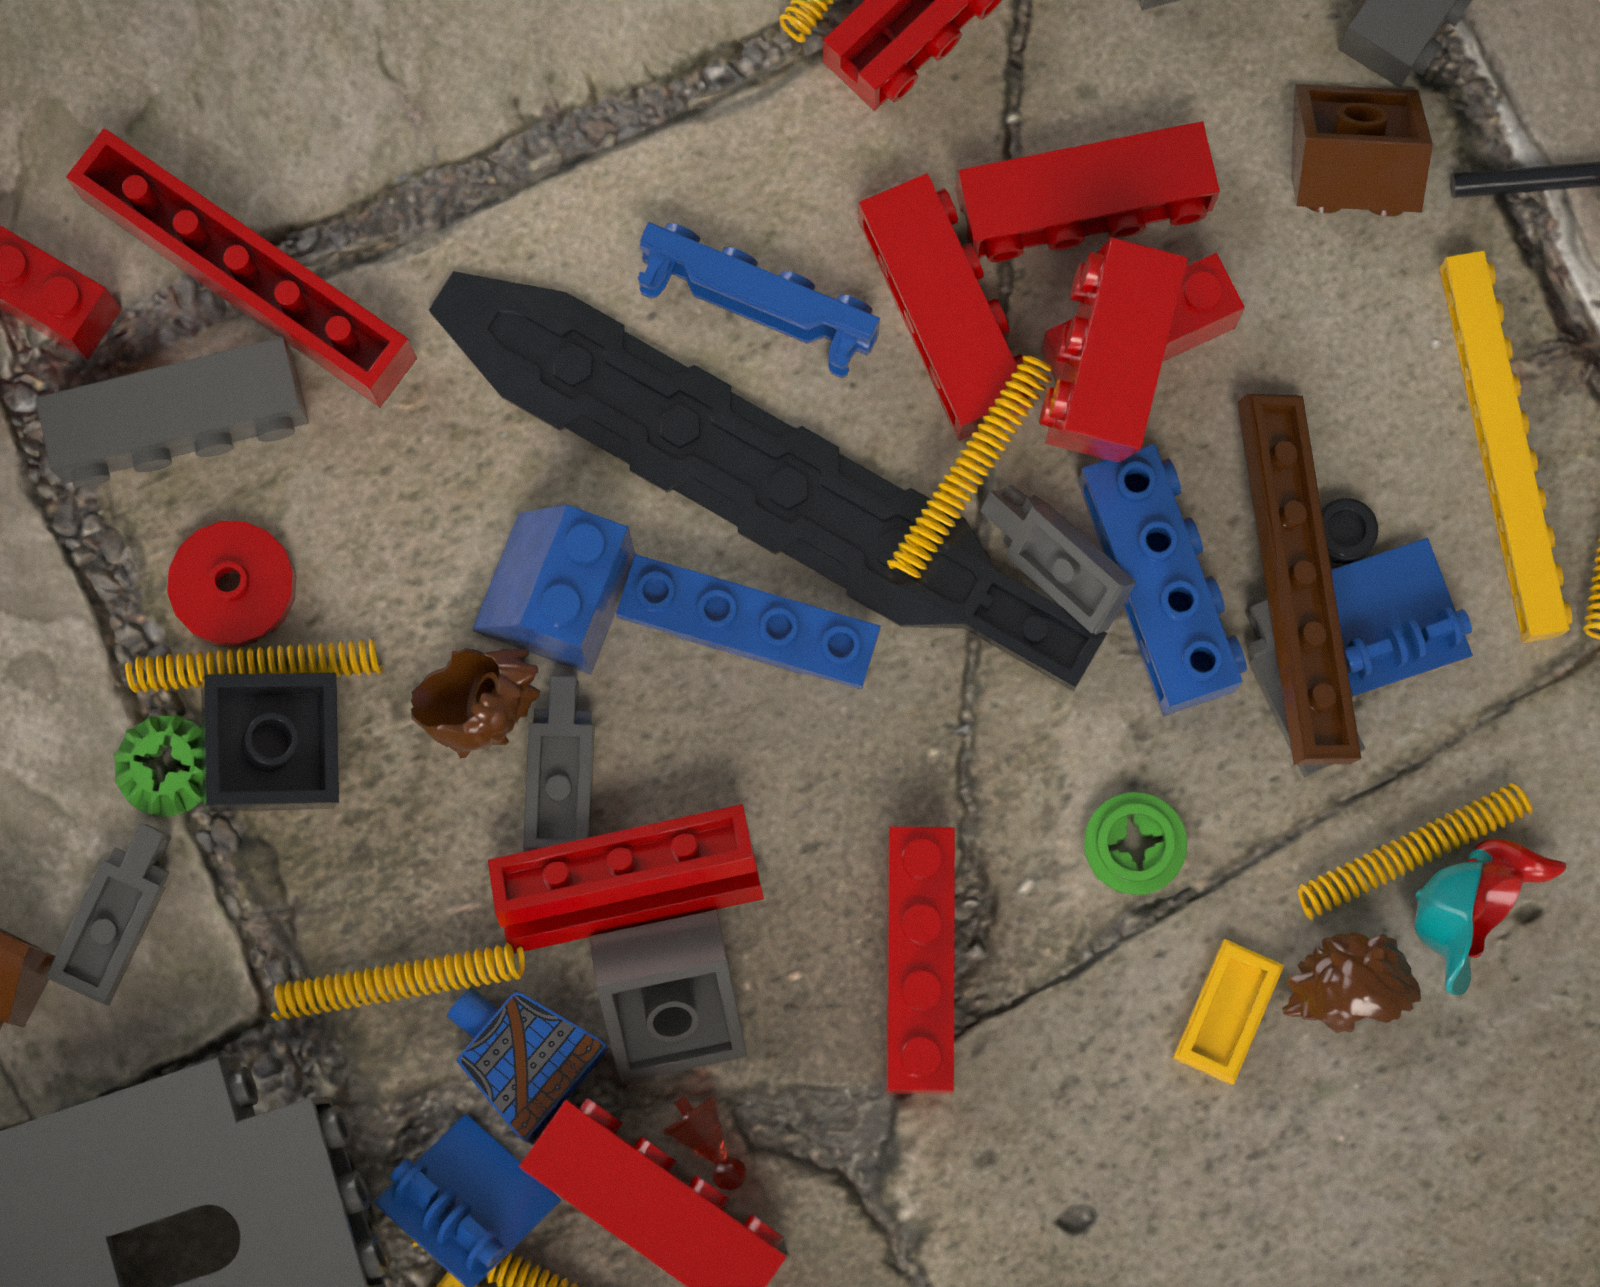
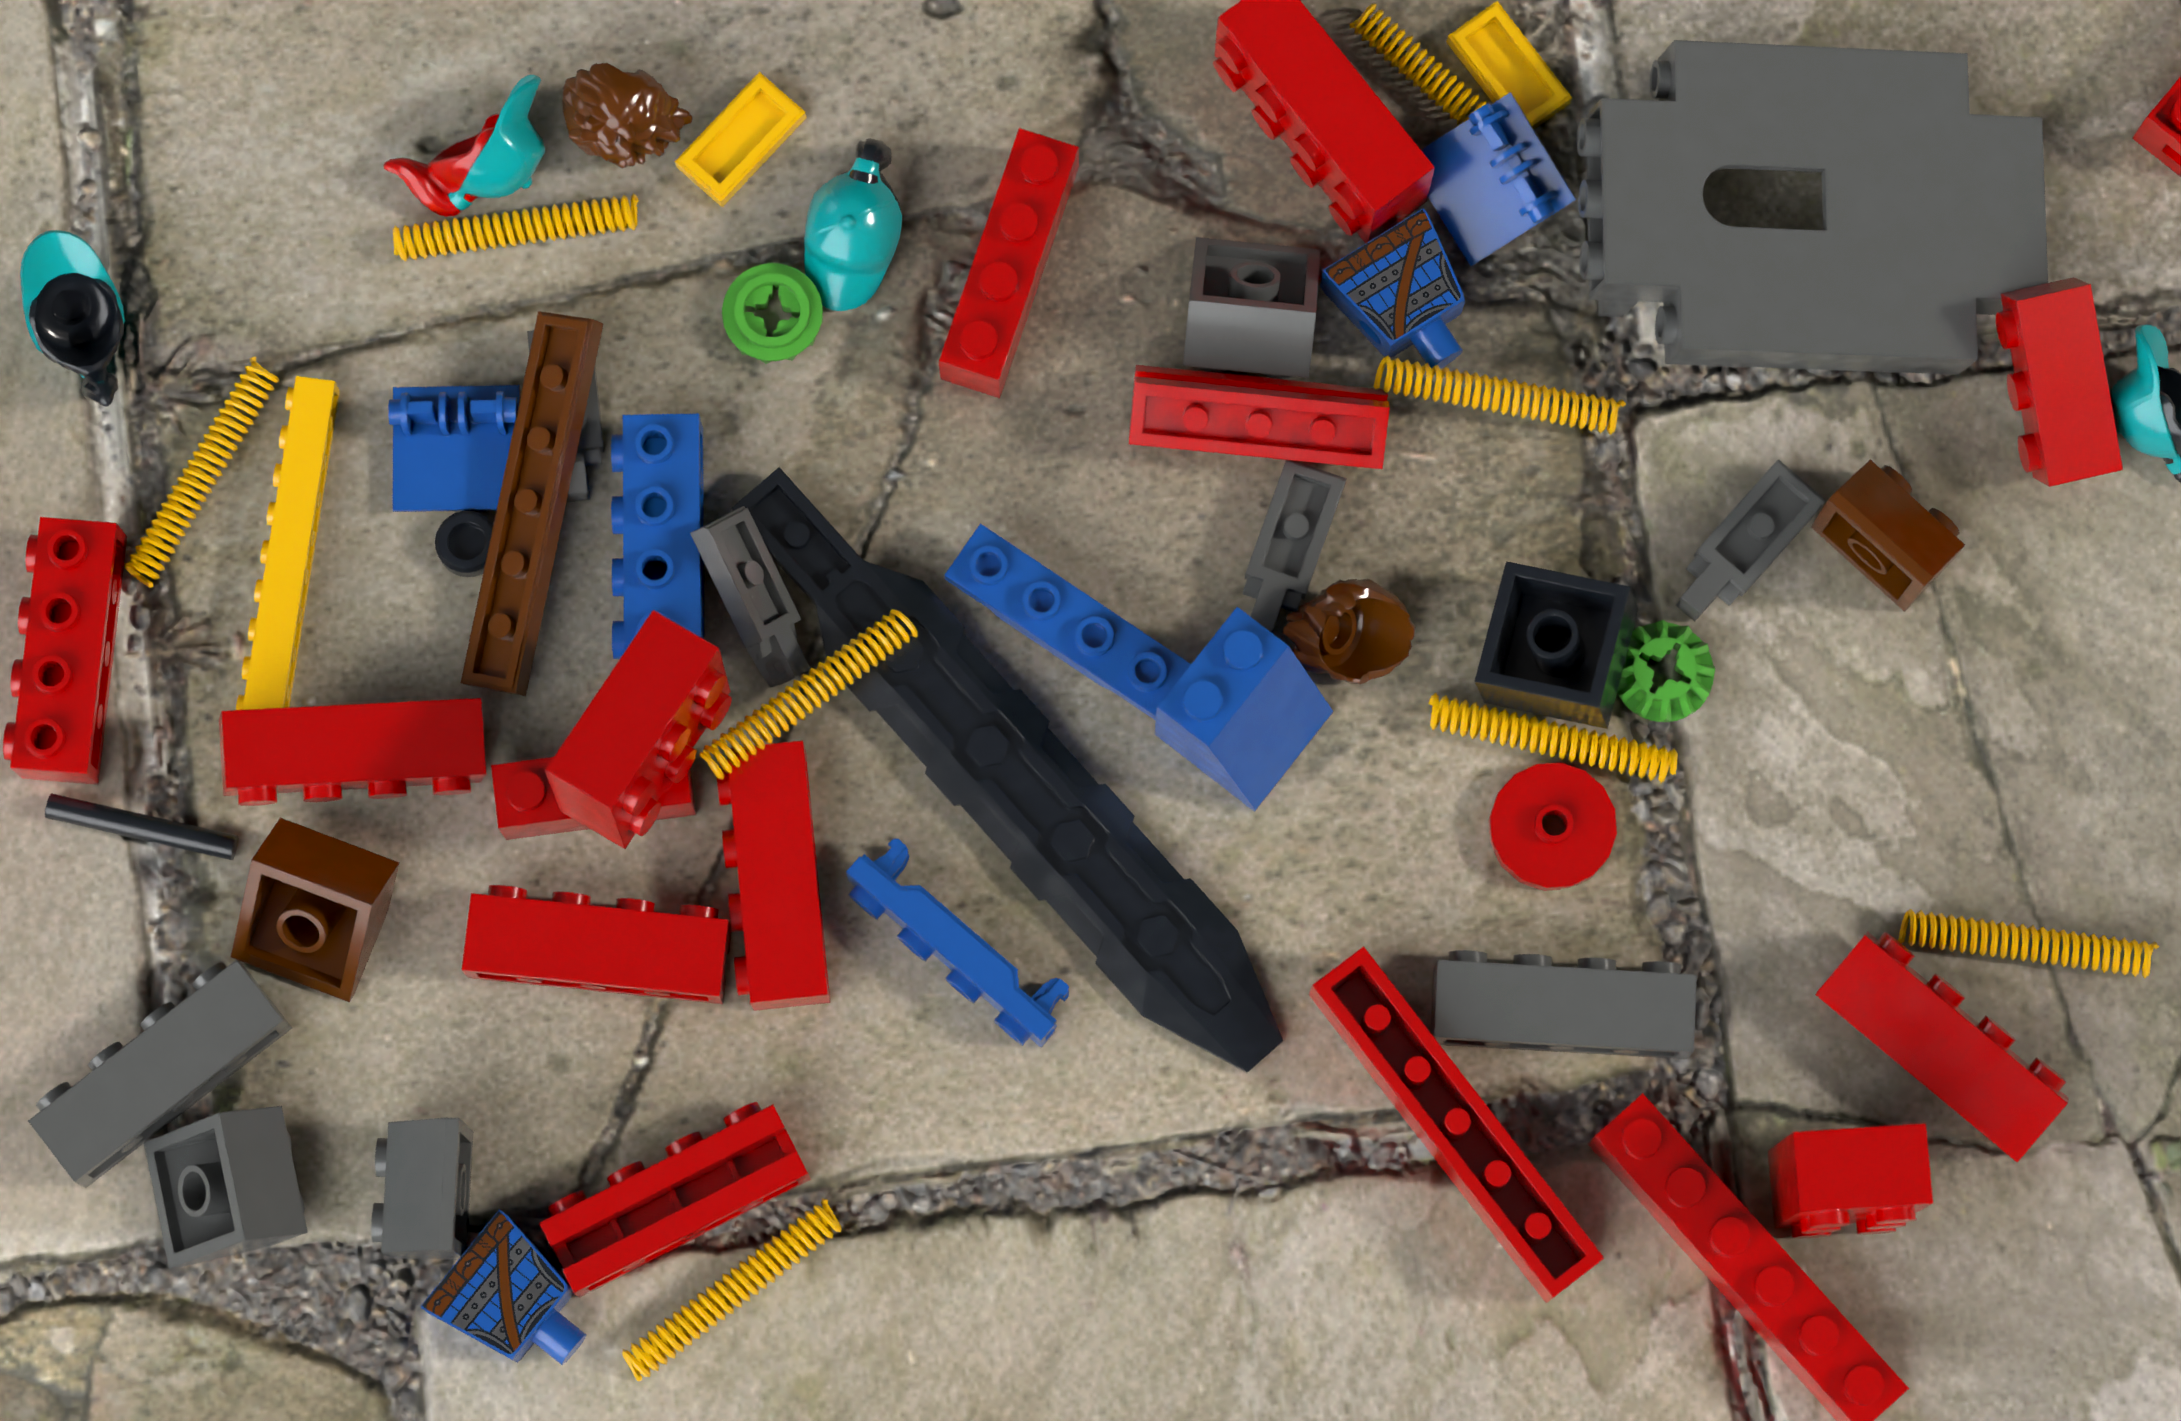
camera: 165 degrees left, 0 degrees up
clear red piece [662,1095,746,1192] -> none
none -> red brick [219,698,486,806]
none -> teal hair [804,138,902,311]

